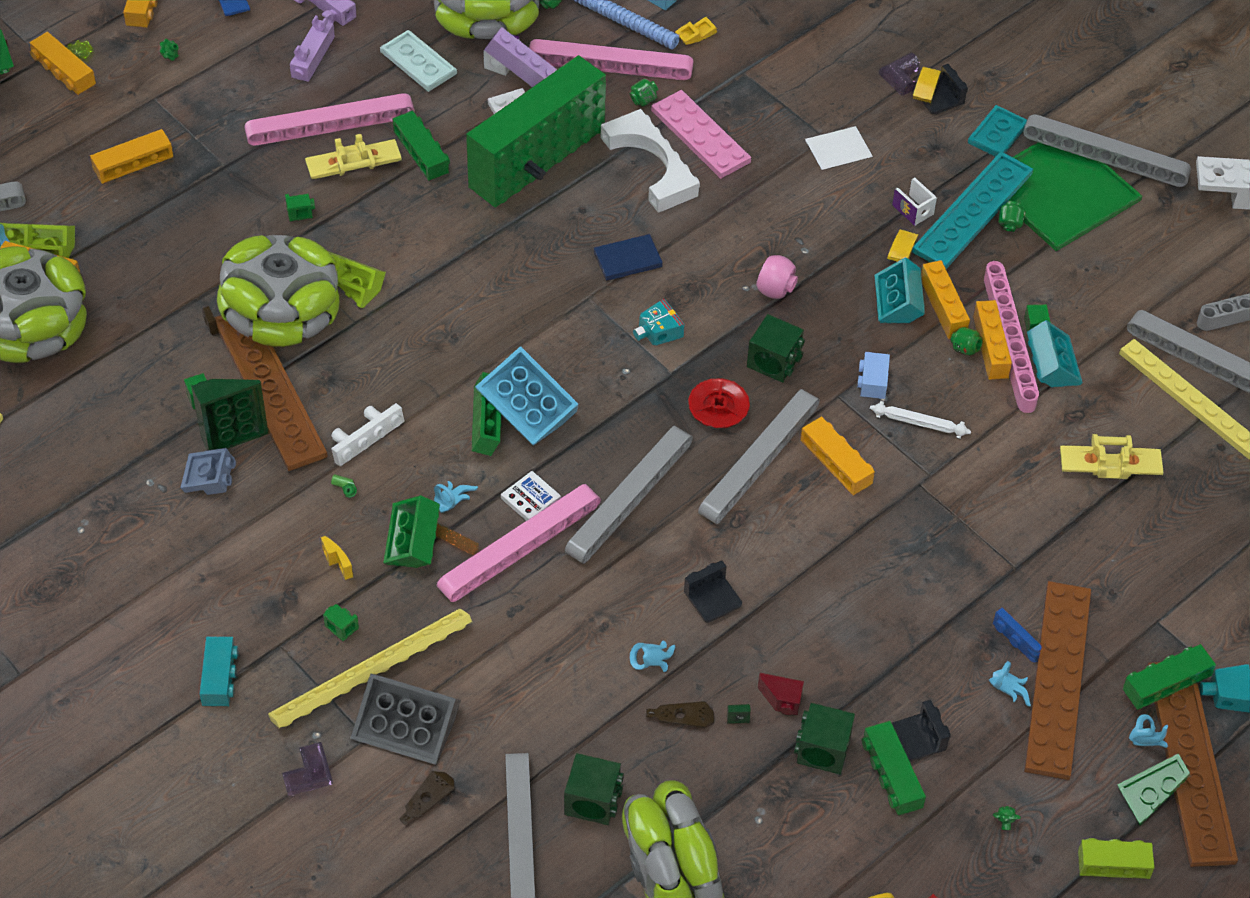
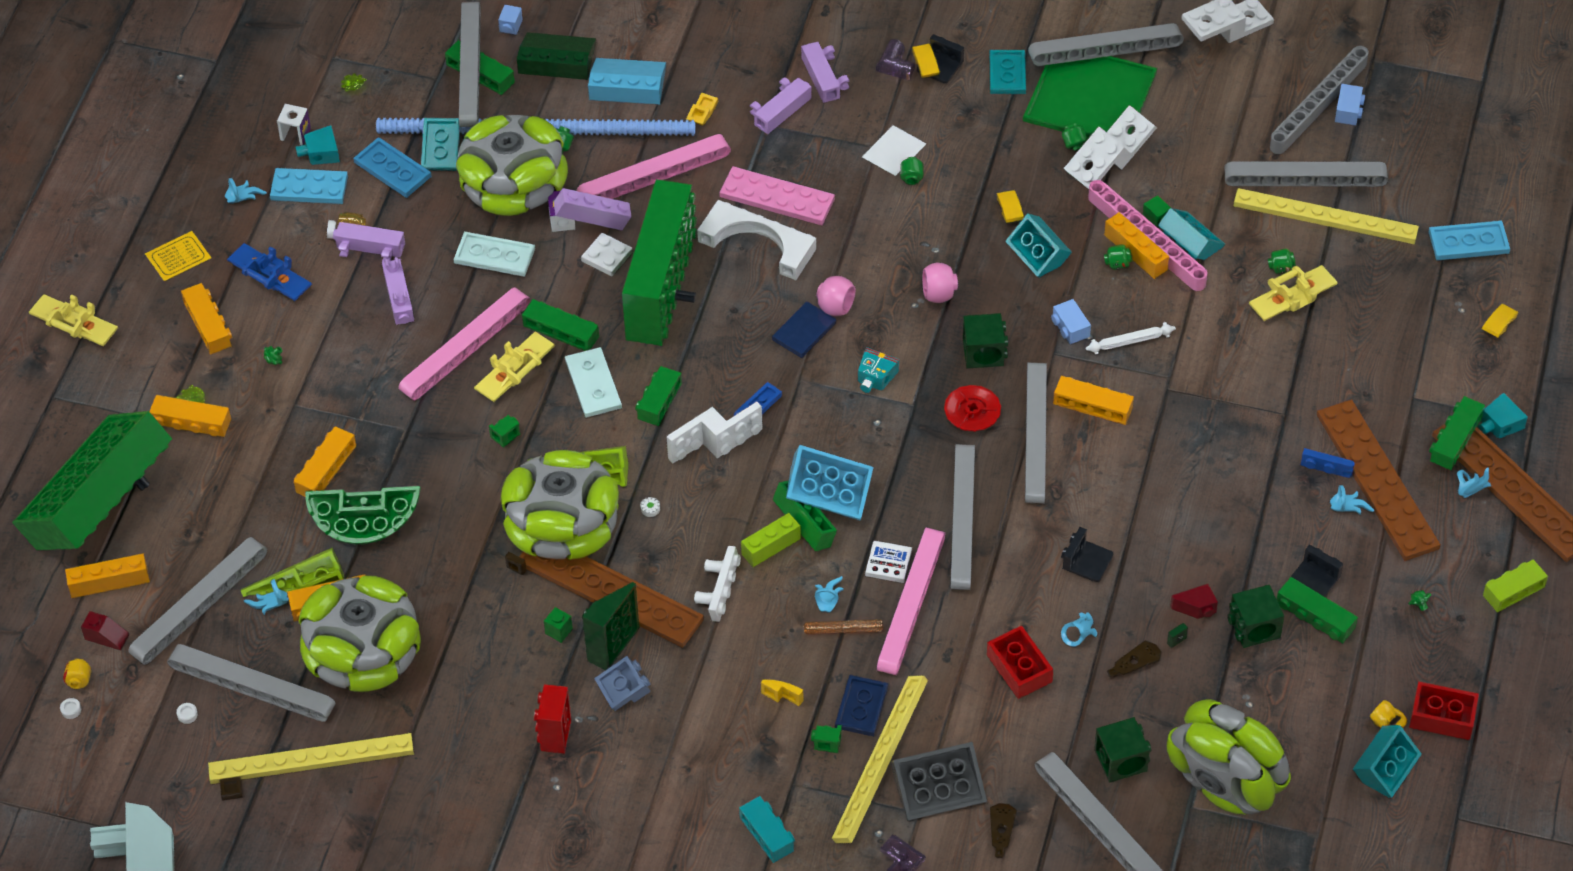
camera: 30 degrees left, 0 degrees up
arm [331,474,357,498] -> none
green slope [383,495,440,568] -> none
green head [629,78,658,107] -> none
white piece [892,178,937,226] -> none
teal plate [912,151,1033,269] -> none
light orange brick [921,260,970,339] -> none
wing [1117,753,1190,826] -> none
none -> green brick [305,486,421,544]
none -> red brick [534,684,572,754]
none -> light aqua plate [565,347,622,418]
none -> green brick [635,366,682,426]
none -> white tile [641,497,660,517]
none -> white bracket [667,402,762,463]
none -> blue hinge [734,382,782,416]
none -> lime brick [741,513,801,567]
none -> lavender brick [750,77,811,134]
none -> lavender brick [801,42,849,103]
none -> bright pink wheel [816,276,855,317]
none -> dark blue tile [835,675,888,737]
none -> green head [900,157,924,185]
none -> red brick [987,625,1053,699]
none -> white bracket [1064,105,1157,189]
none -> green head [1268,248,1296,274]

